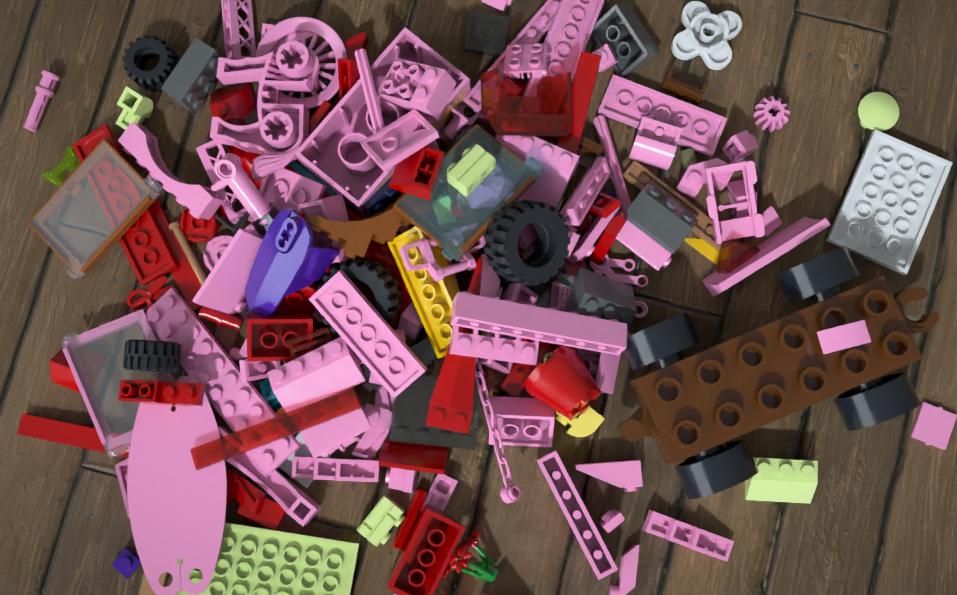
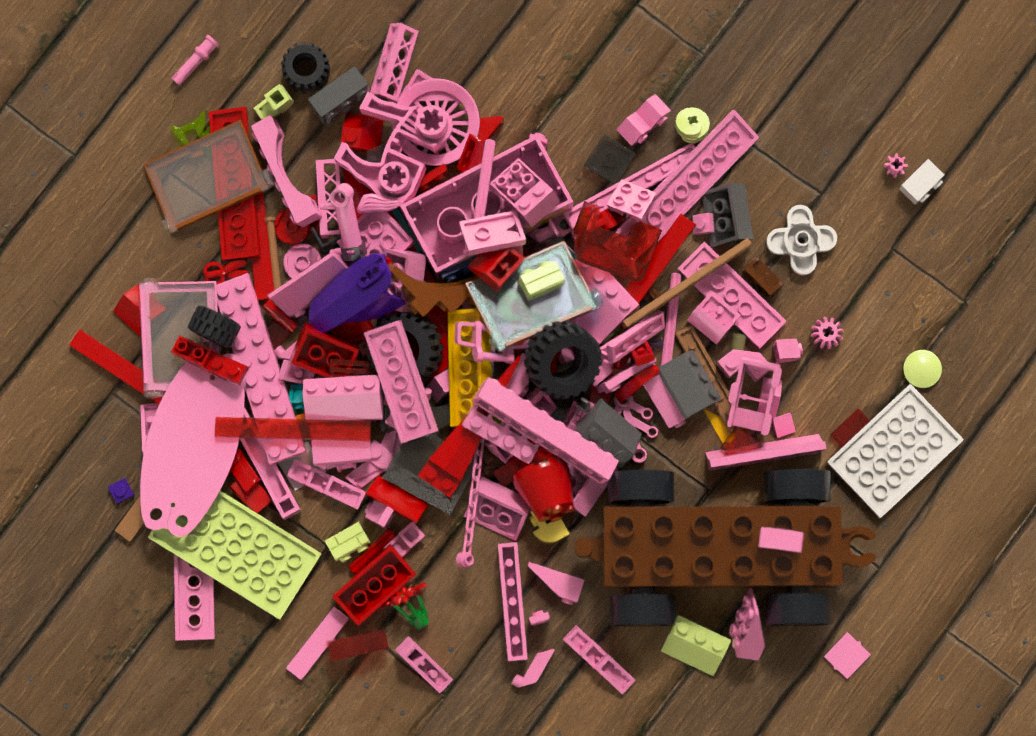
camera: 15 degrees right, 0 degrees up
none -> medium nougat tile [621,238,751,330]
none -> bright pink slope [729,588,765,661]
none -> clear red tile [830,408,870,447]

